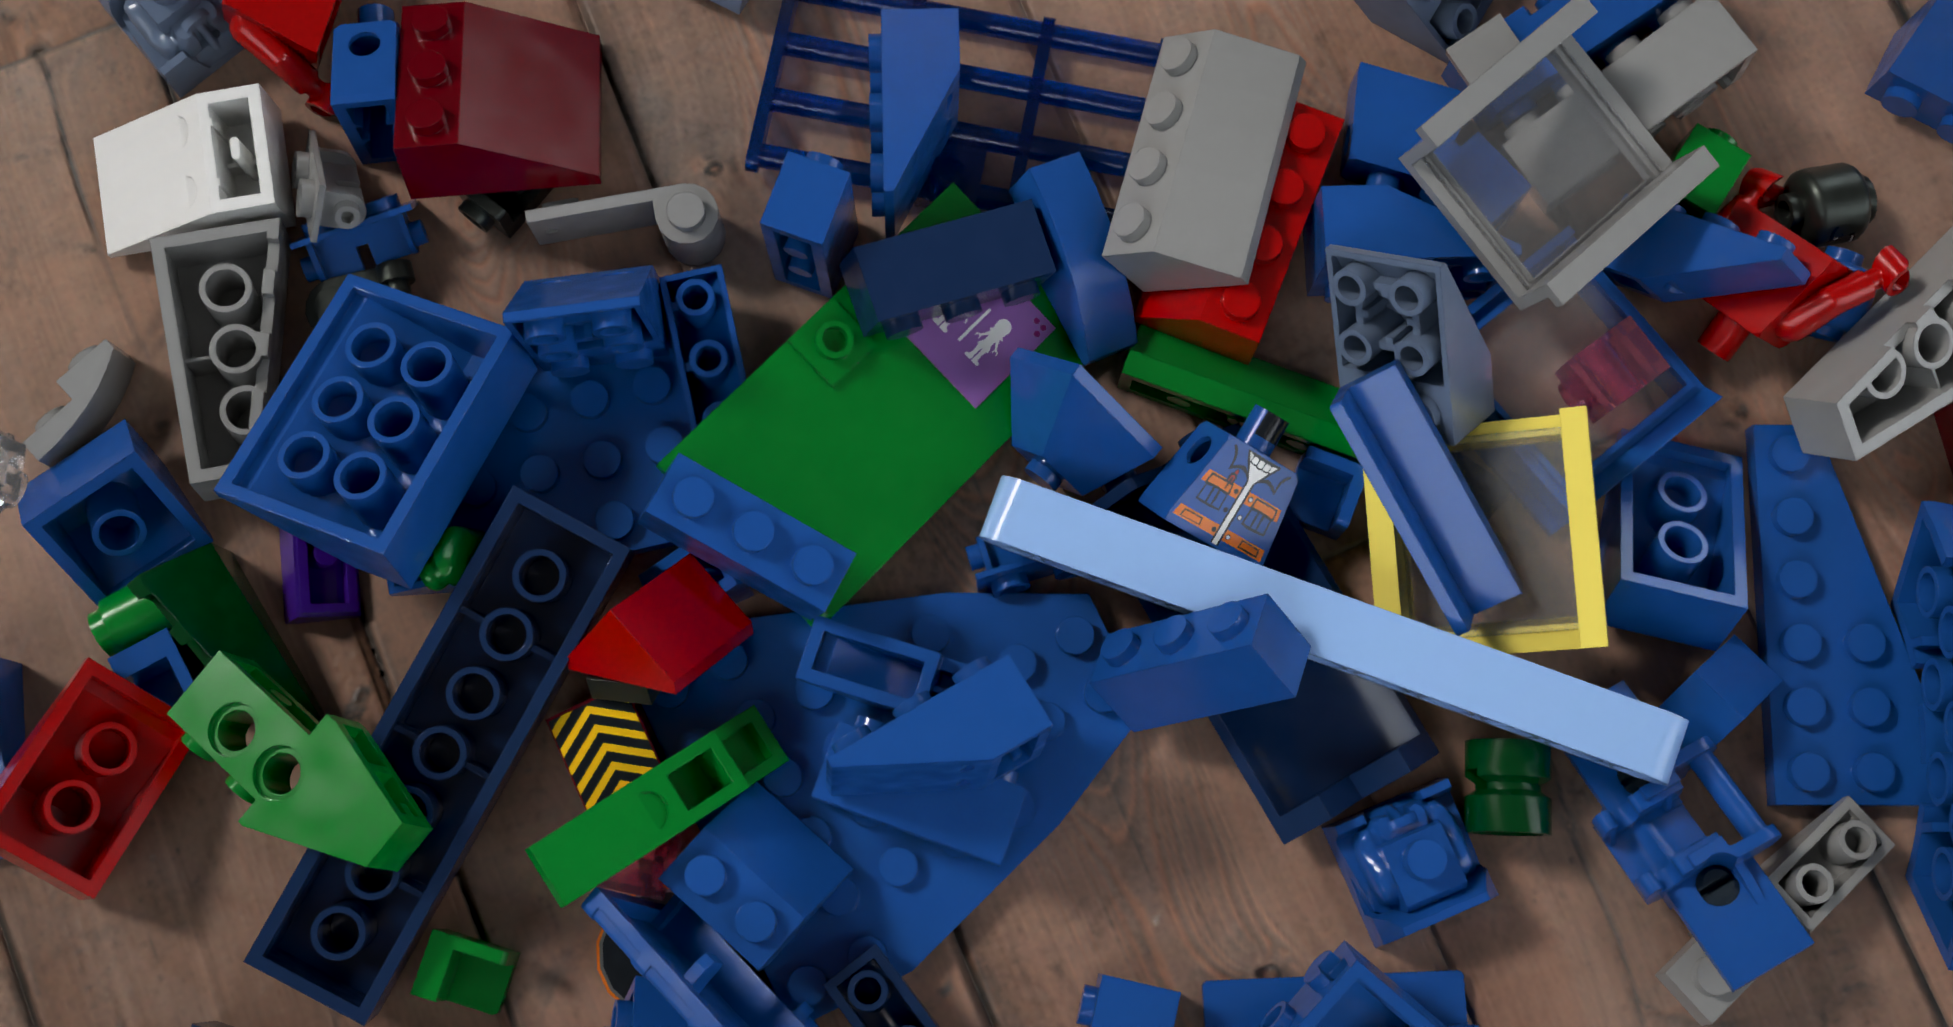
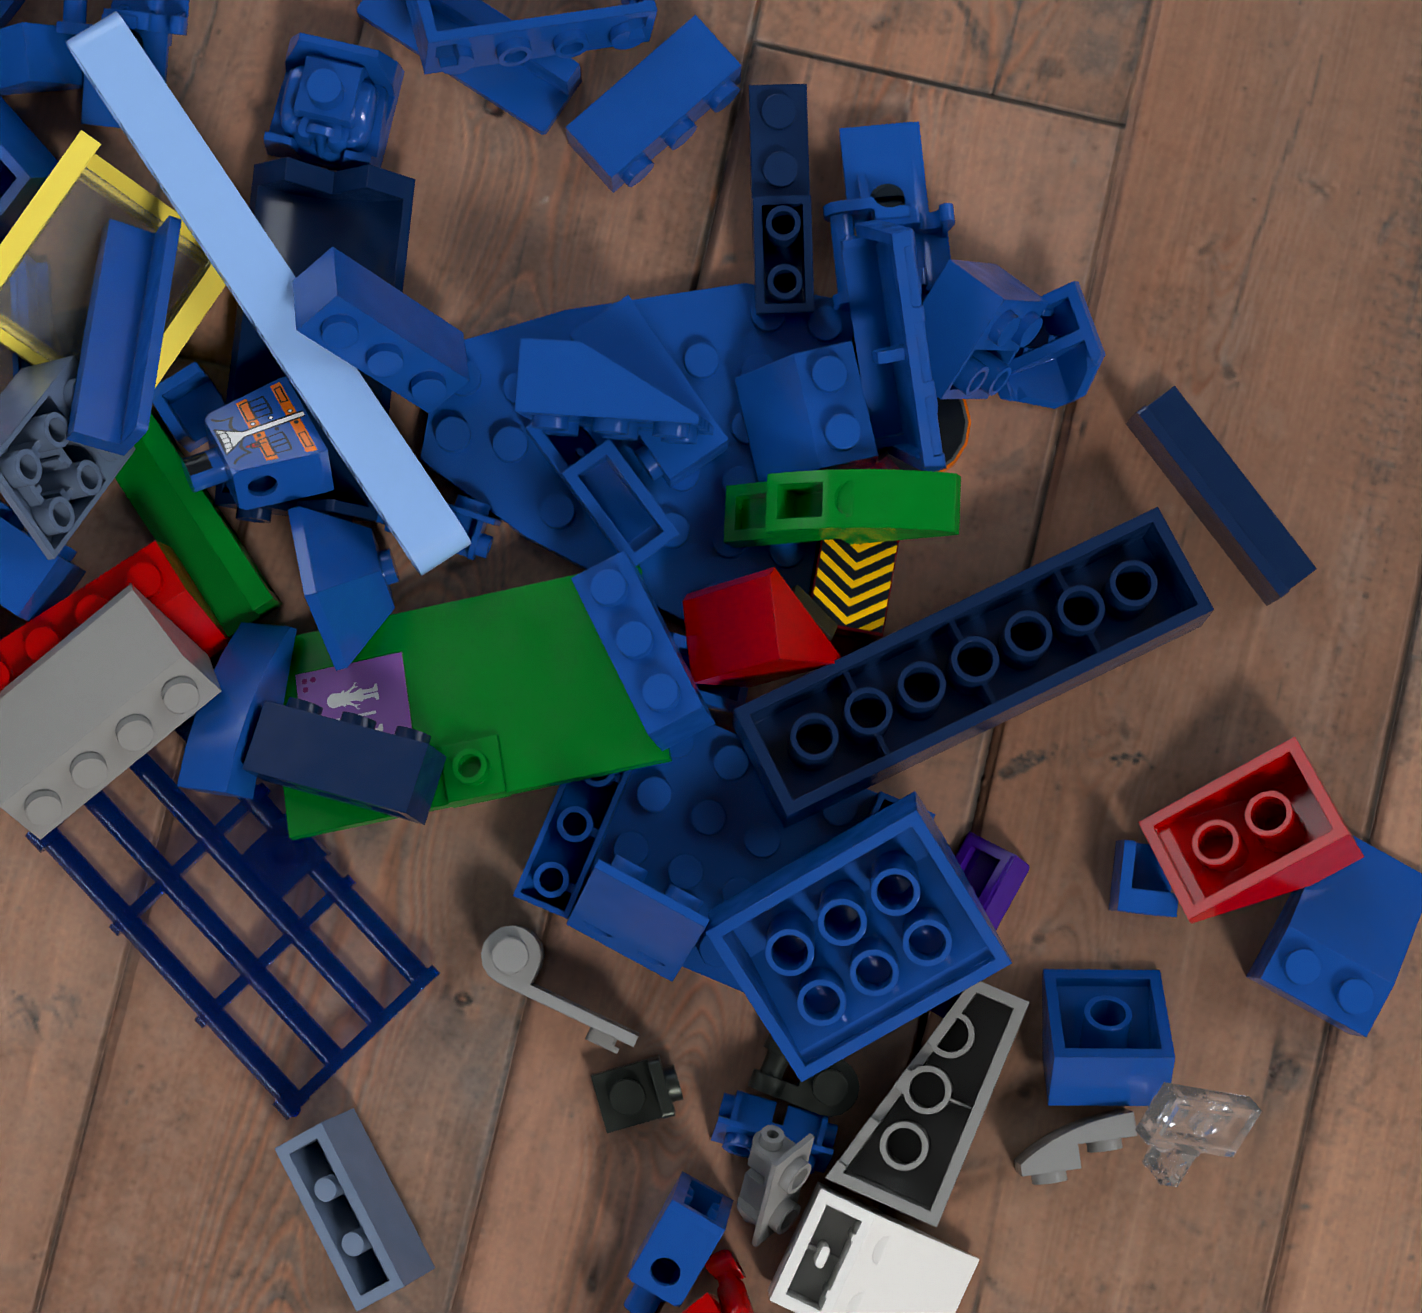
camera: 145 degrees left, 5 degrees up
green brick [87,586,173,657] -> none
dark green wedge [126,543,325,725] -> none
green brick [167,650,433,872] -> none
dark red slope [393,1,602,199] -> none
green panel [410,929,521,1015] -> none
green arm [419,526,486,591] -> none
blue brick [760,151,859,299] -> none
blue slope [868,8,960,238] -> none
dark green wheel [1464,738,1552,836] -> none

